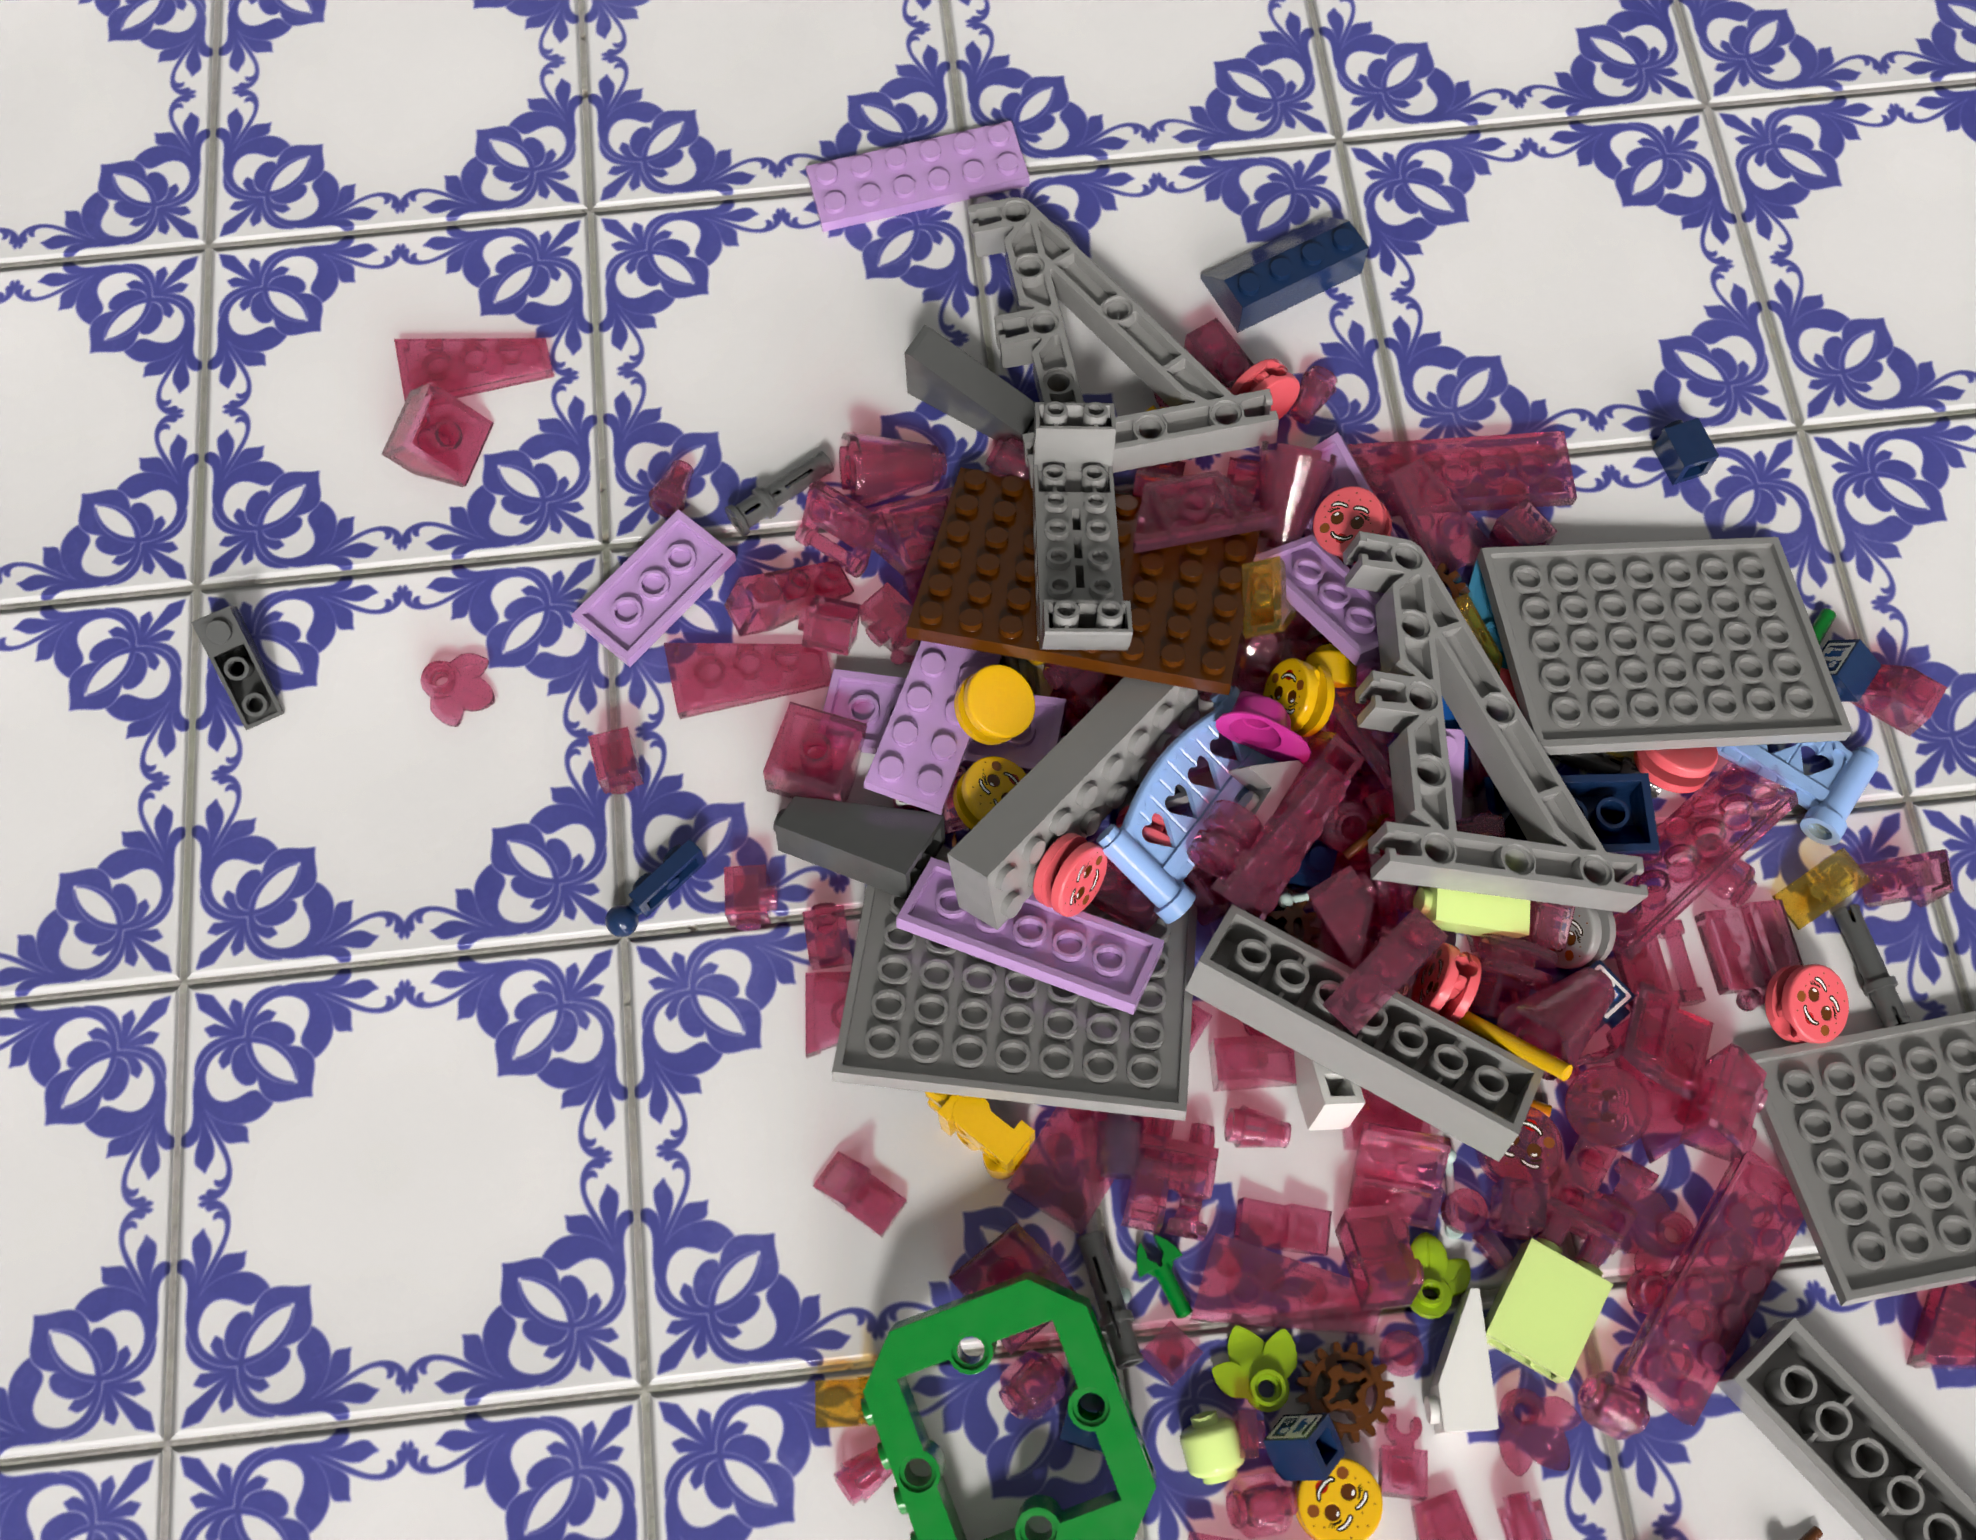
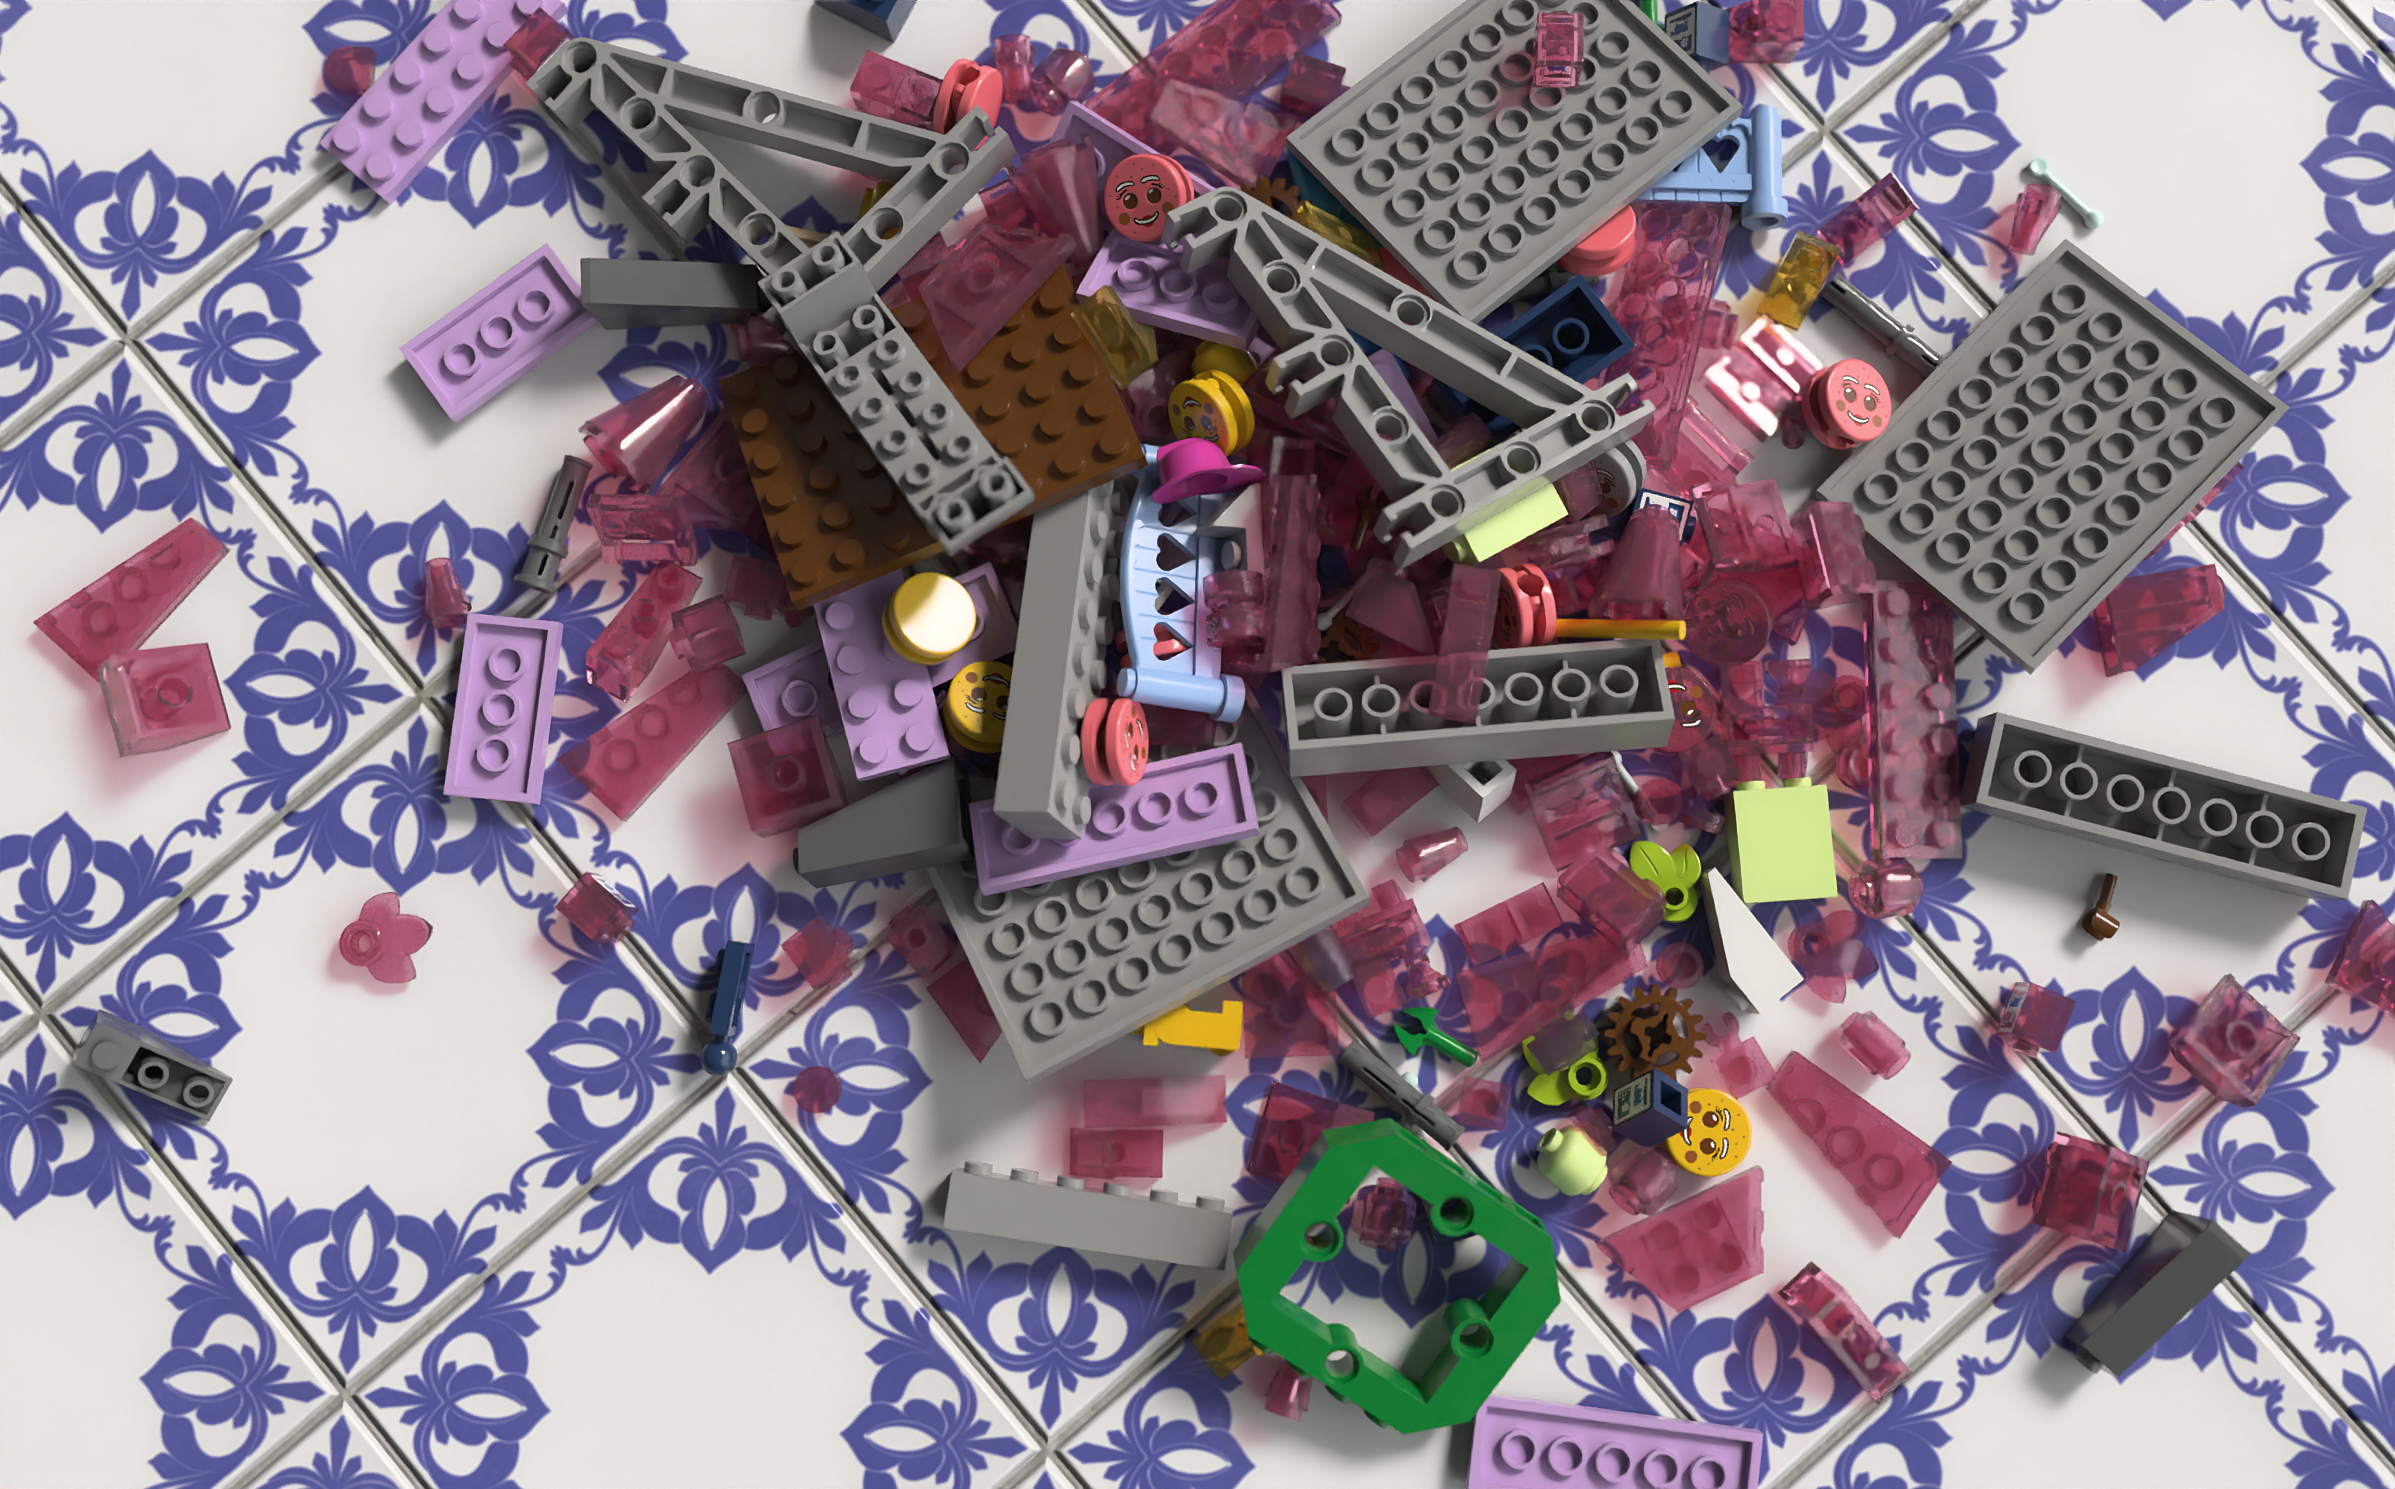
camera: 30 degrees left, 15 degrees up
none -> clear pink tile [325,46,376,95]
none -> lavender plate [399,243,598,423]
none -> clear pink brick [503,7,575,82]
none -> clear pink tile [793,1066,842,1113]
none -> light grey brick [943,1161,1233,1271]
none -> clear pink head [1029,48,1096,116]
none -> clear pink slope [1083,1075,1227,1128]
none -> brick [1526,1008,1600,1076]
none -> clear pink brick [1533,11,1584,88]

